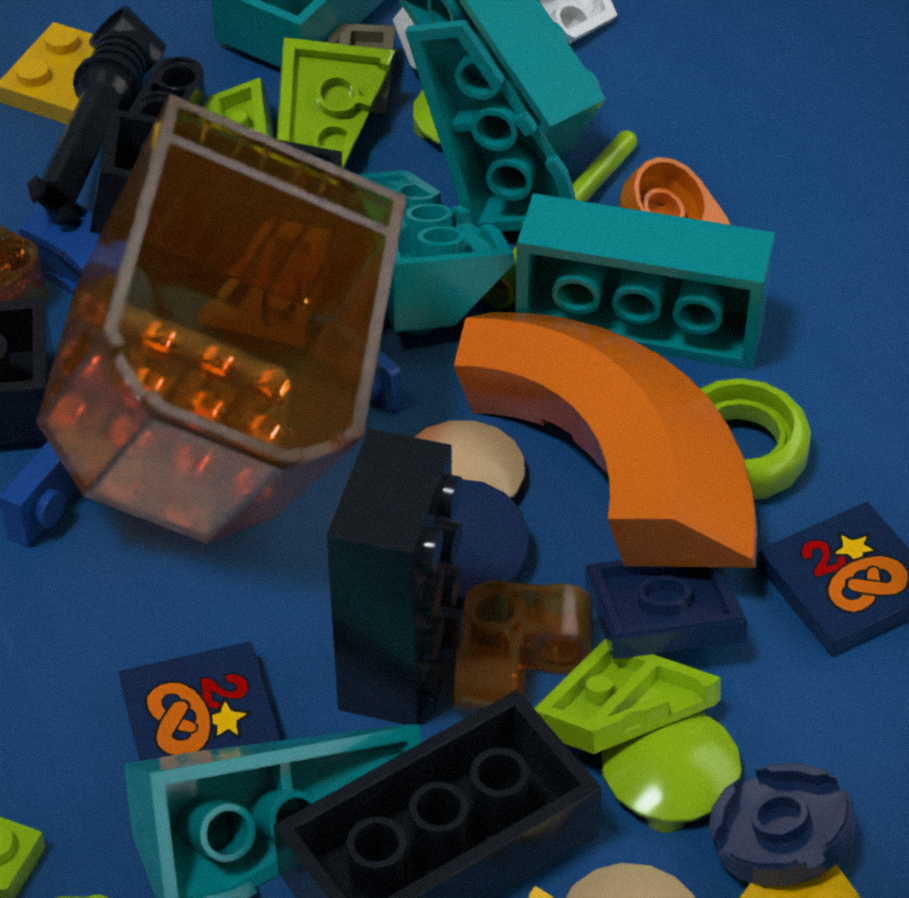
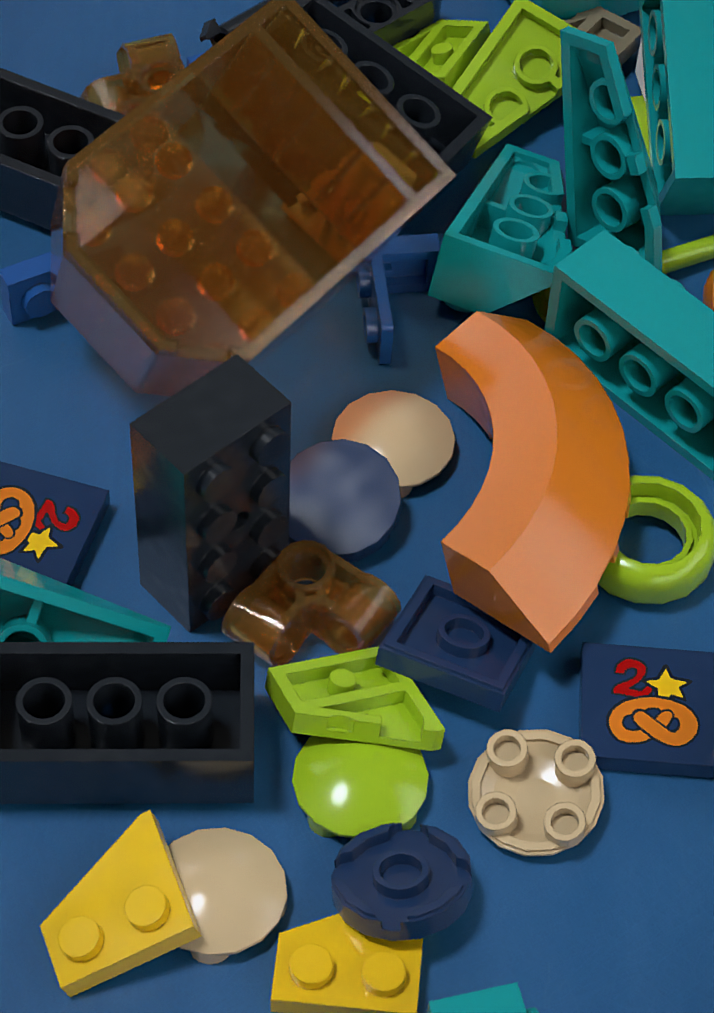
camera: 30 degrees right, 5 degrees up
none -> tan dish [468,729,604,857]

